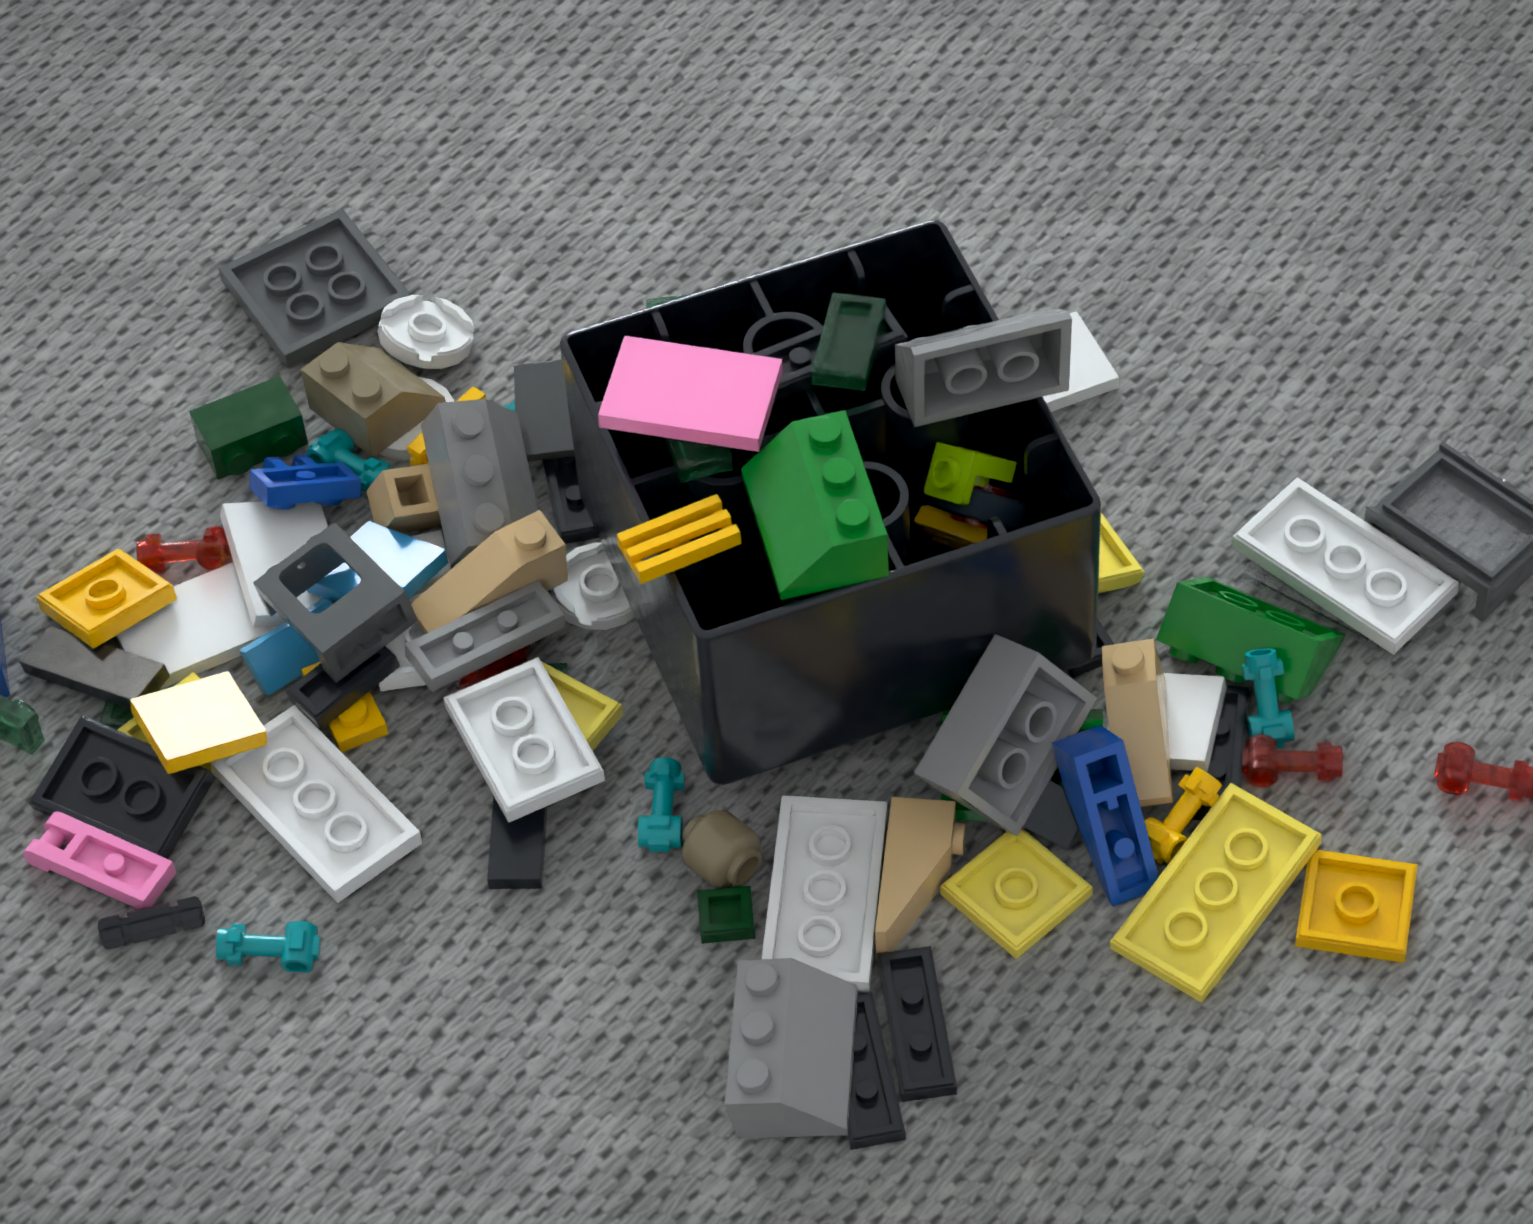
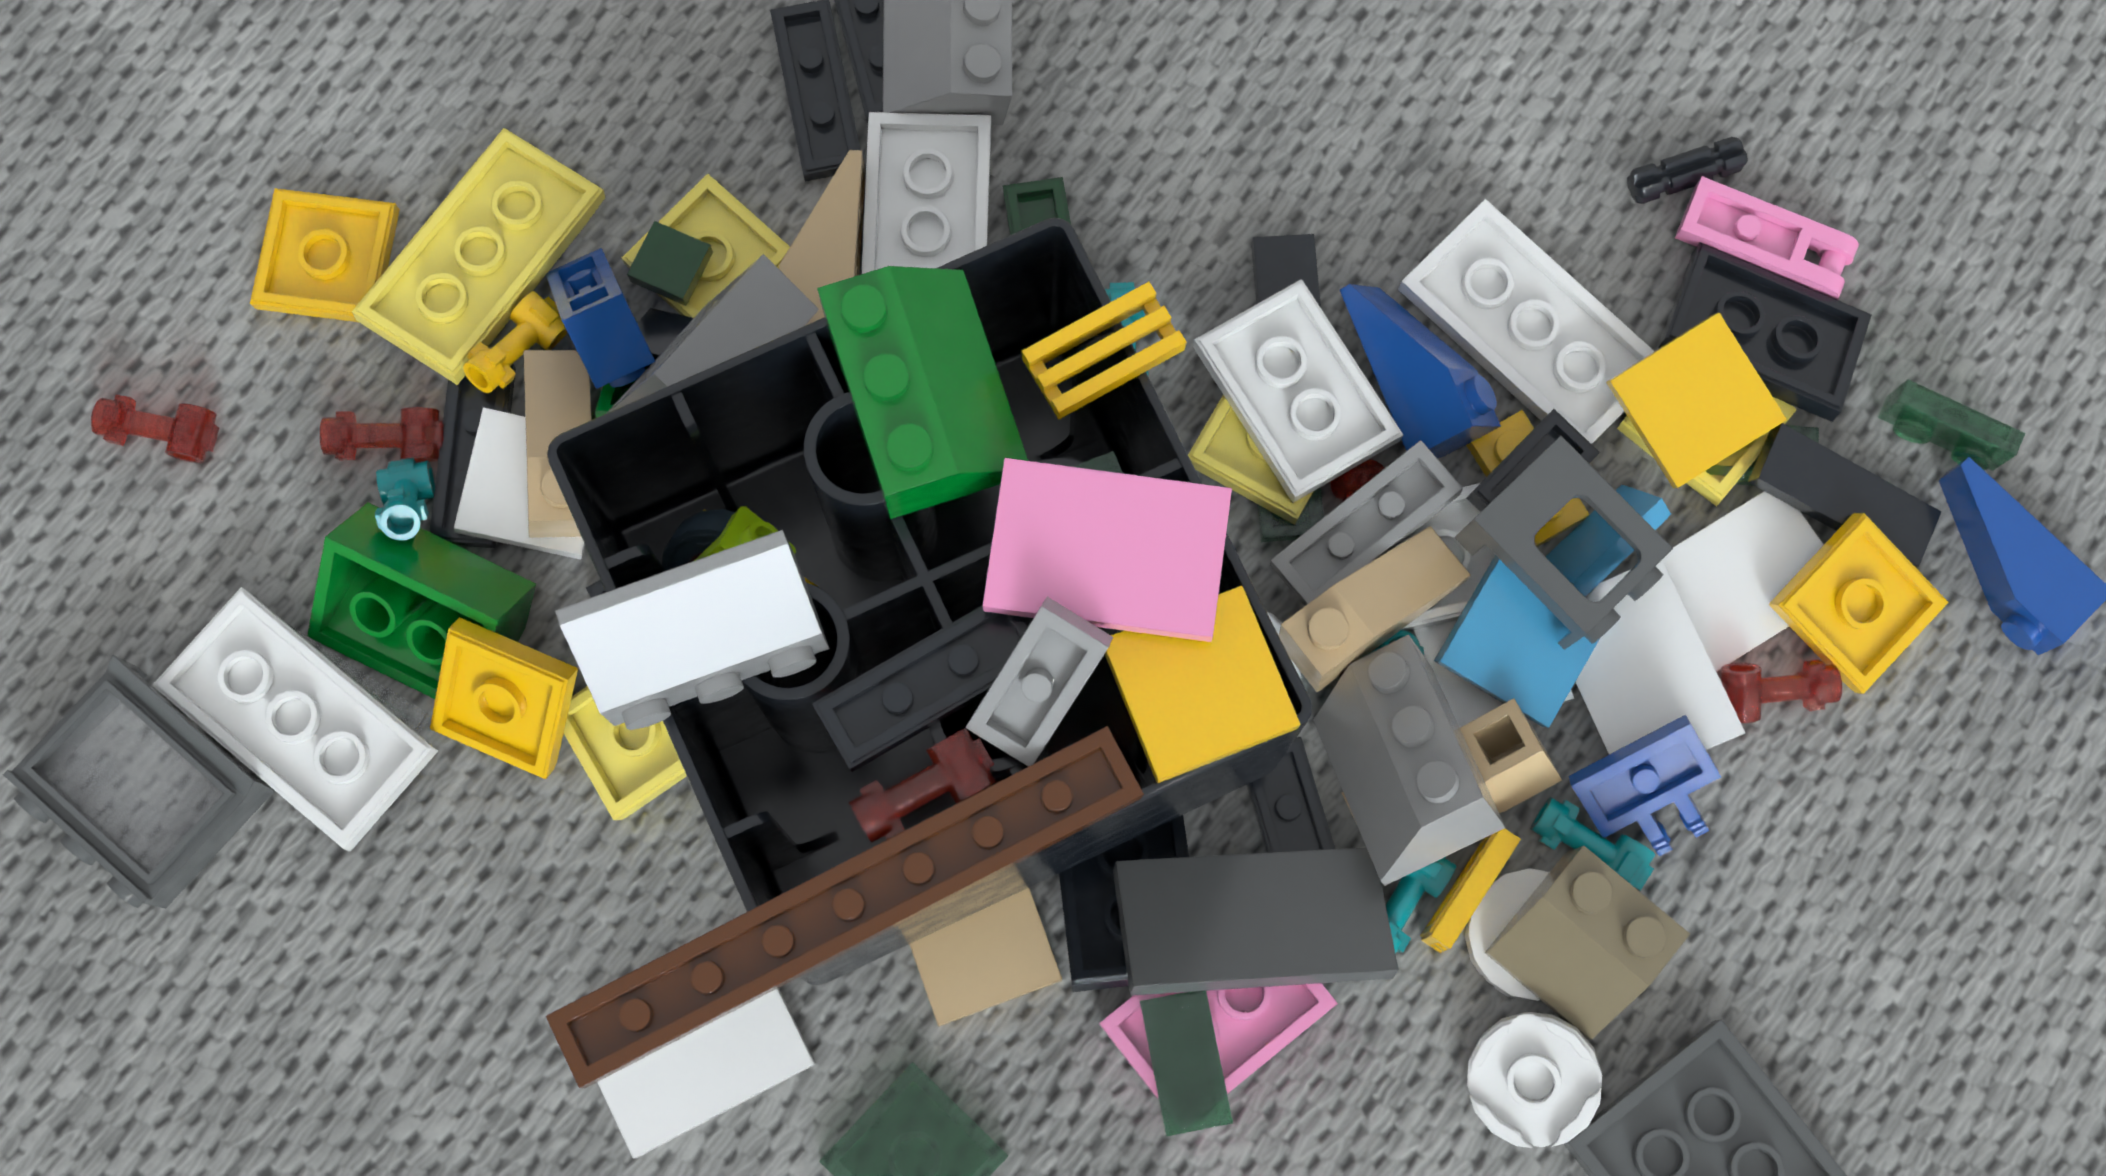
camera: 170 degrees right, 25 degrees up
dark green brick [189,376,308,480] -> none
teal bar [216,921,321,973] -> none
clear green tile [811,293,886,391] -> none
none -> yellow tile [430,617,578,779]
none -> reddish brown plate [546,726,1144,1088]
none -> dark green tile [627,221,713,306]
none -> clear red bar [849,728,996,843]
none -> light grey plate [966,597,1113,766]
none -> yellow tile [1105,586,1301,784]
none -> blue slope [1340,284,1501,459]

